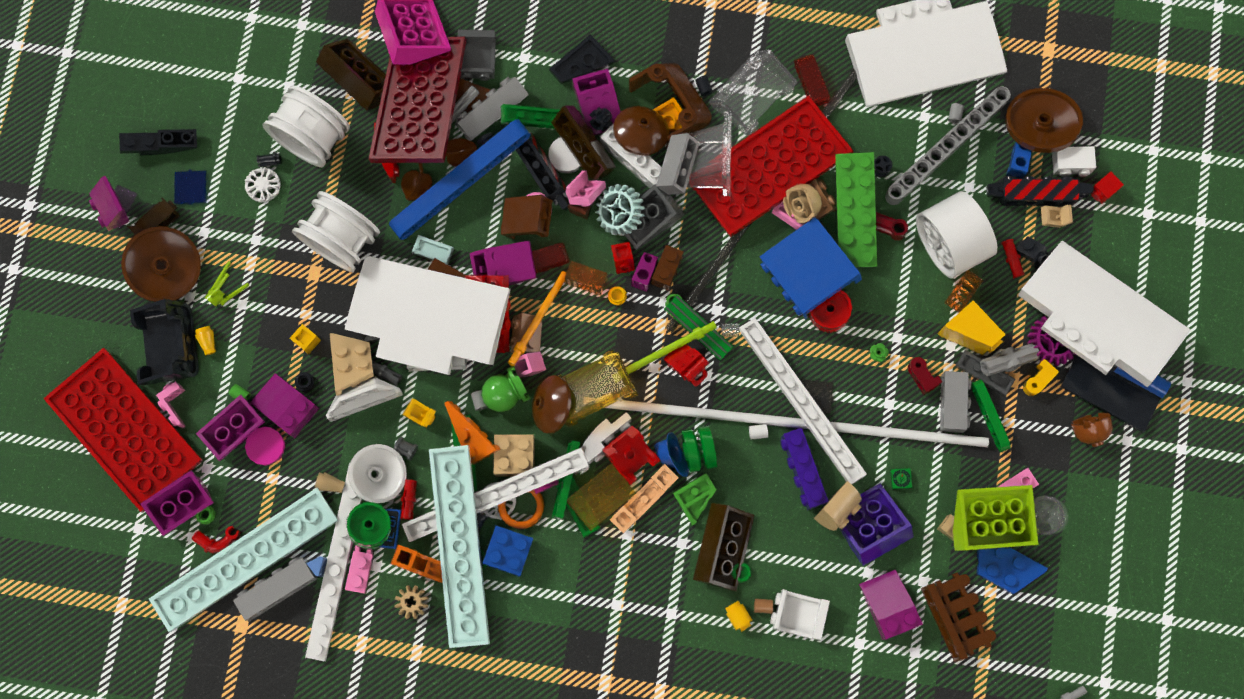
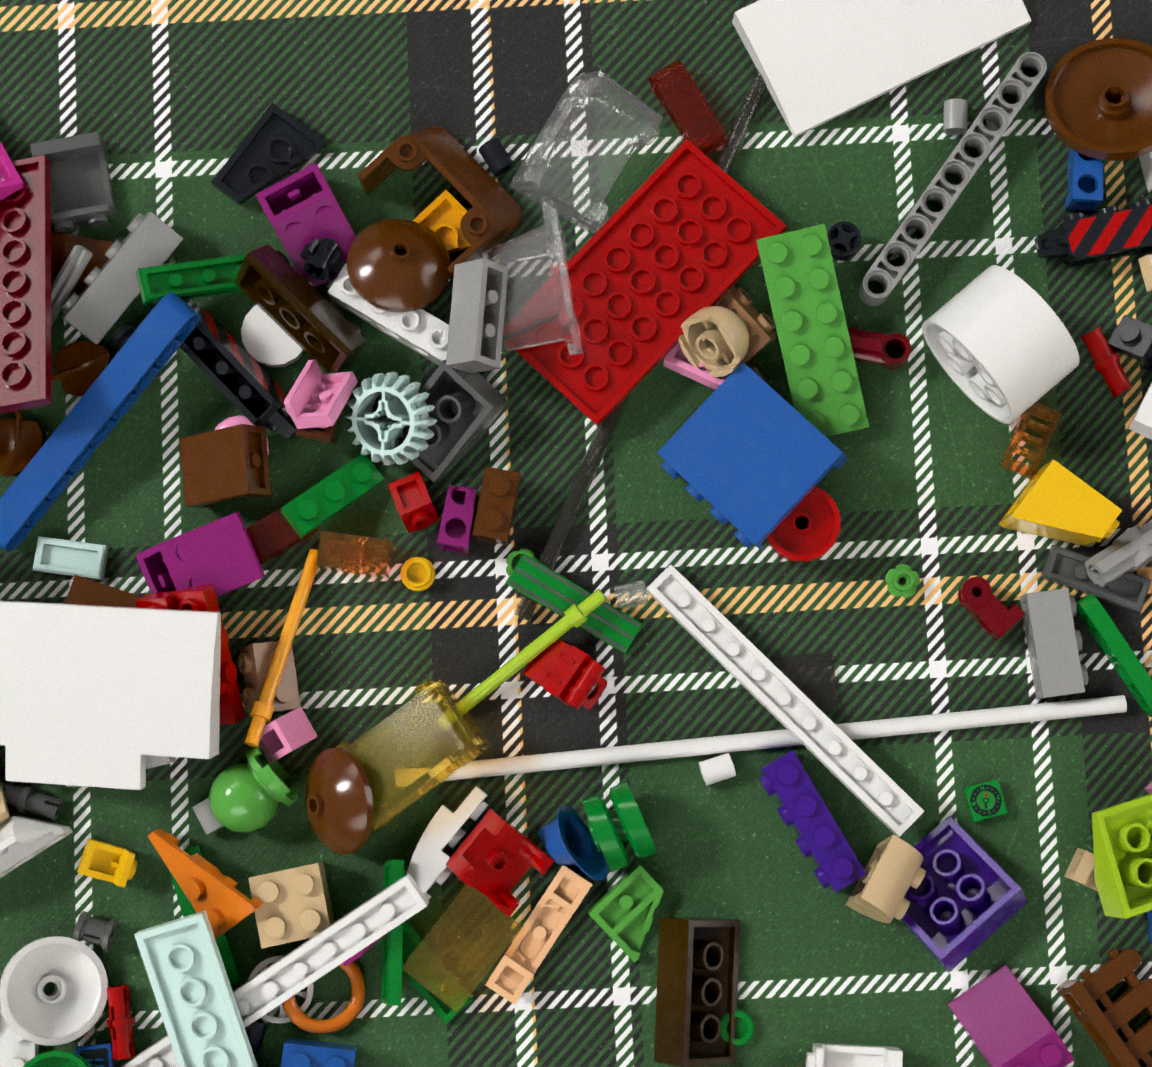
camera: 10 degrees left, 5 degrees up
none -> green plate [280,454,385,539]

